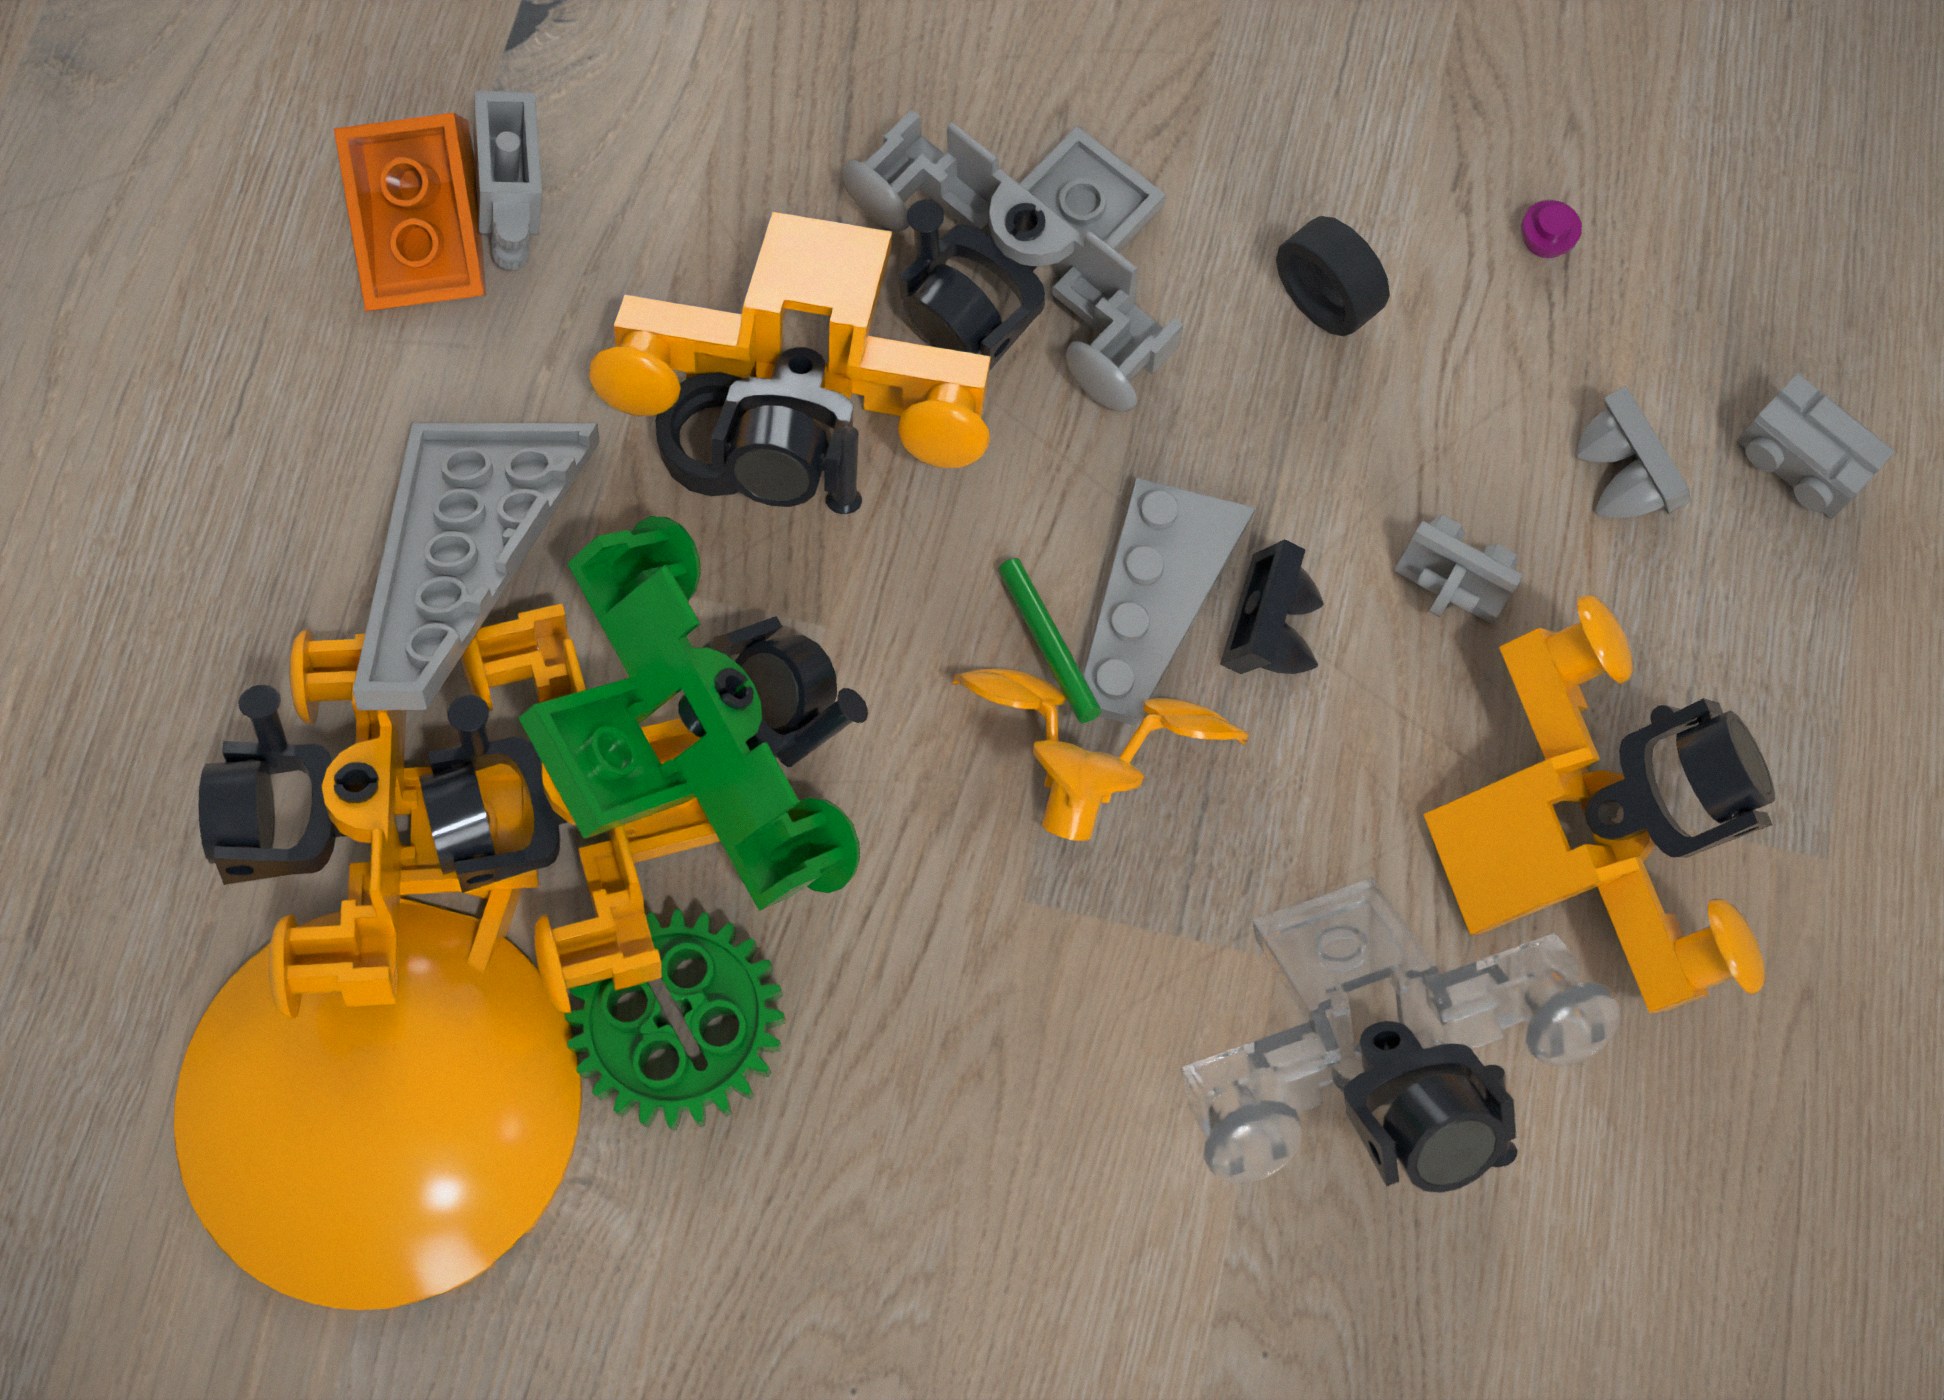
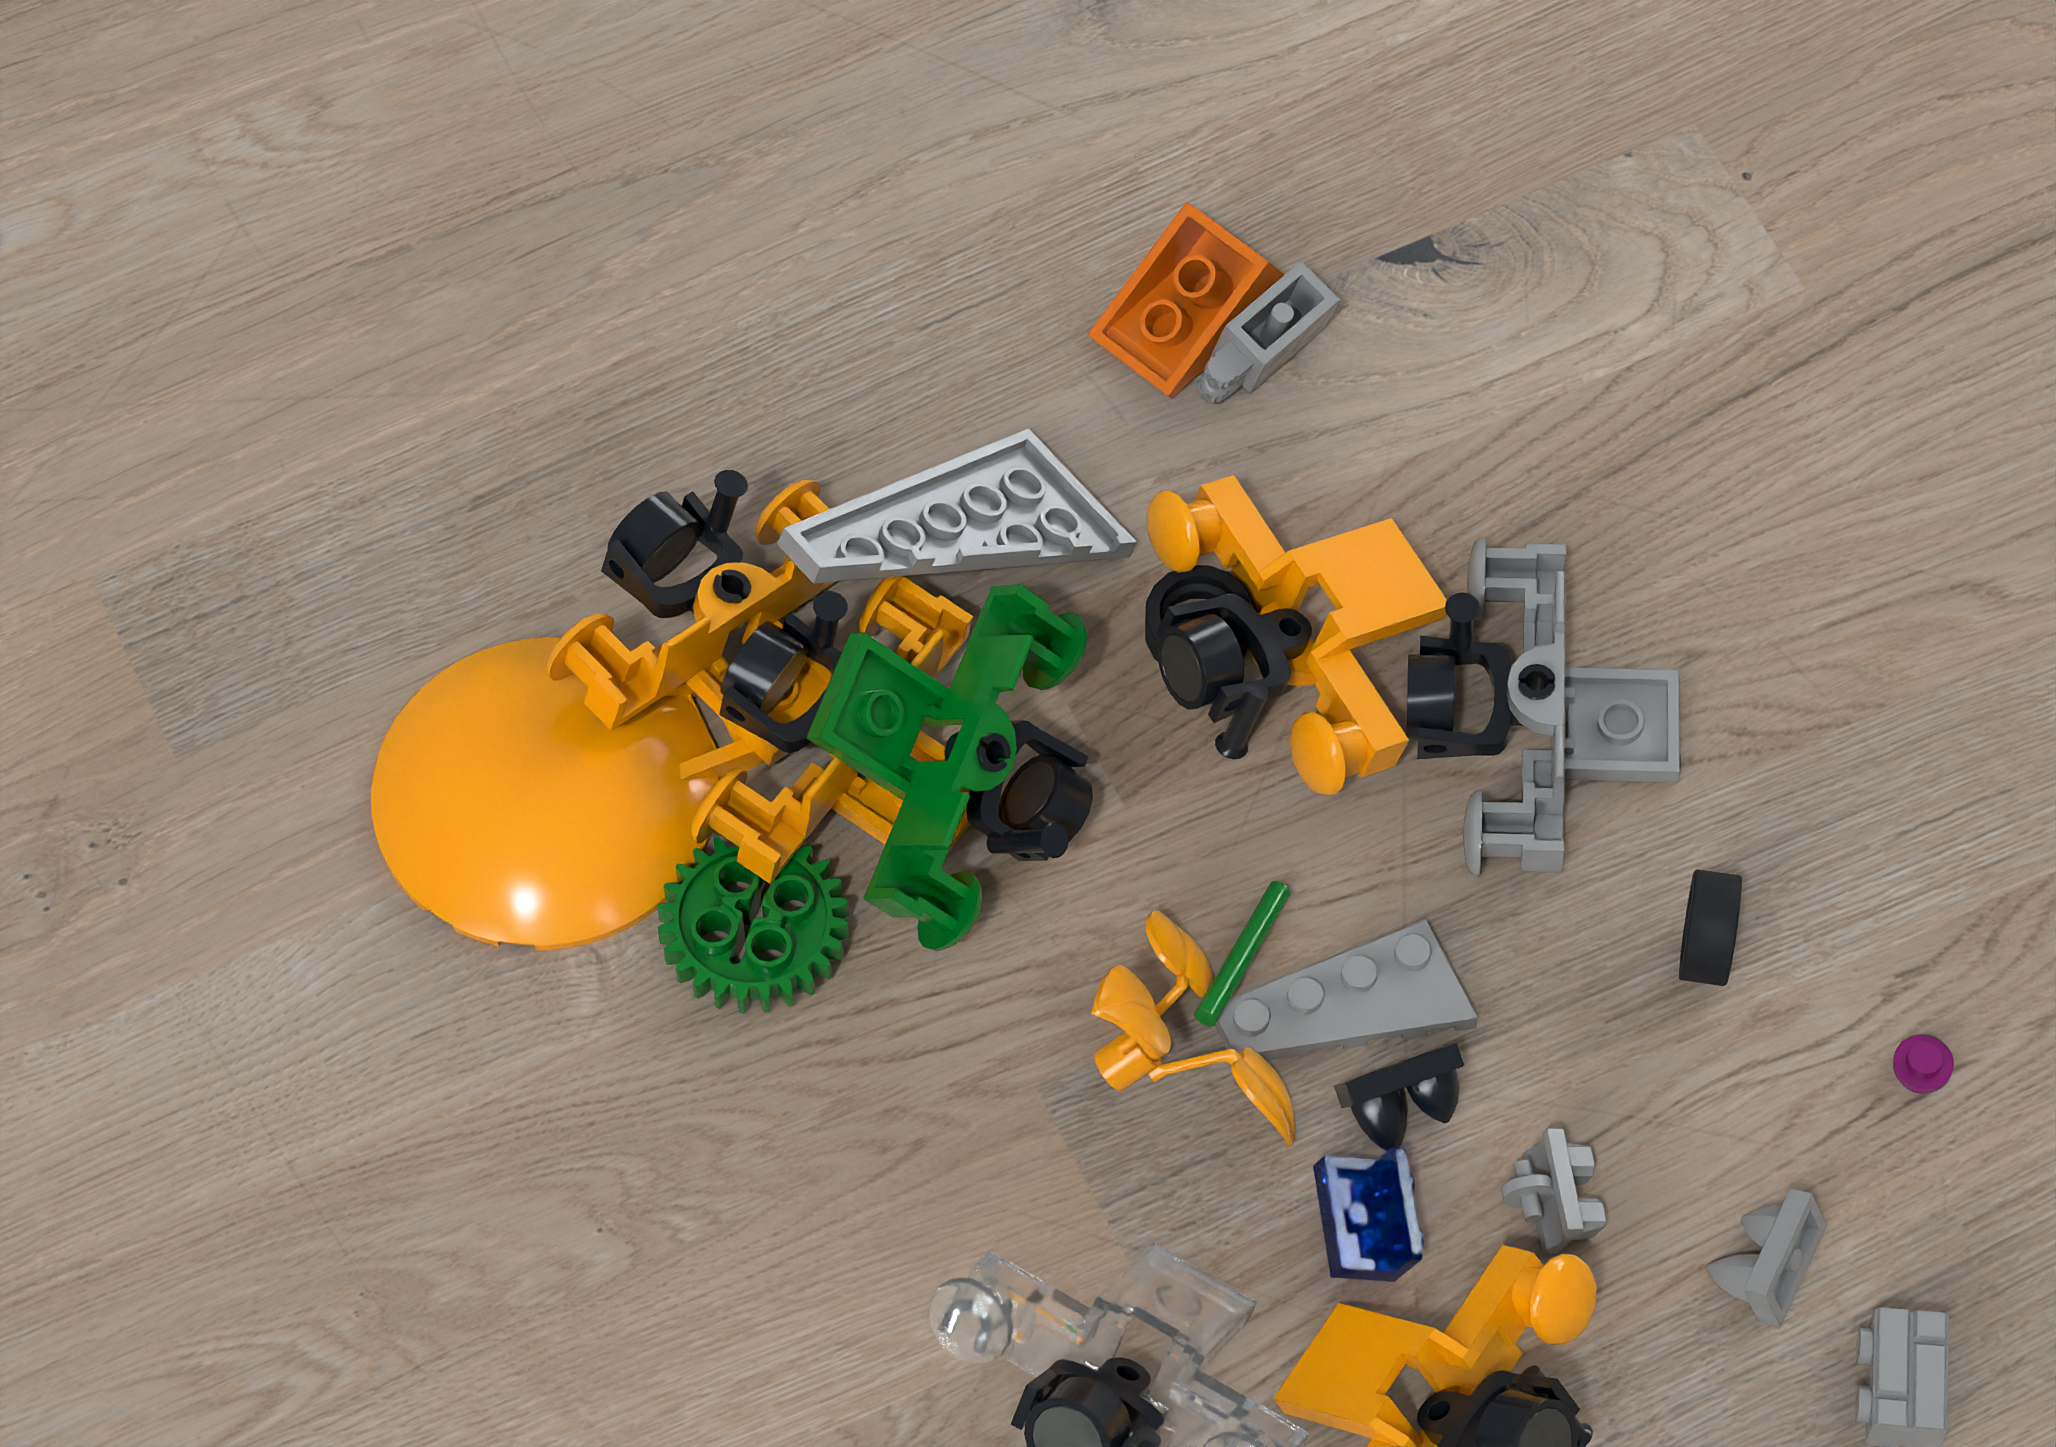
camera: 55 degrees right, 10 degrees down
none -> clear blue bracket [1313,1147,1424,1282]

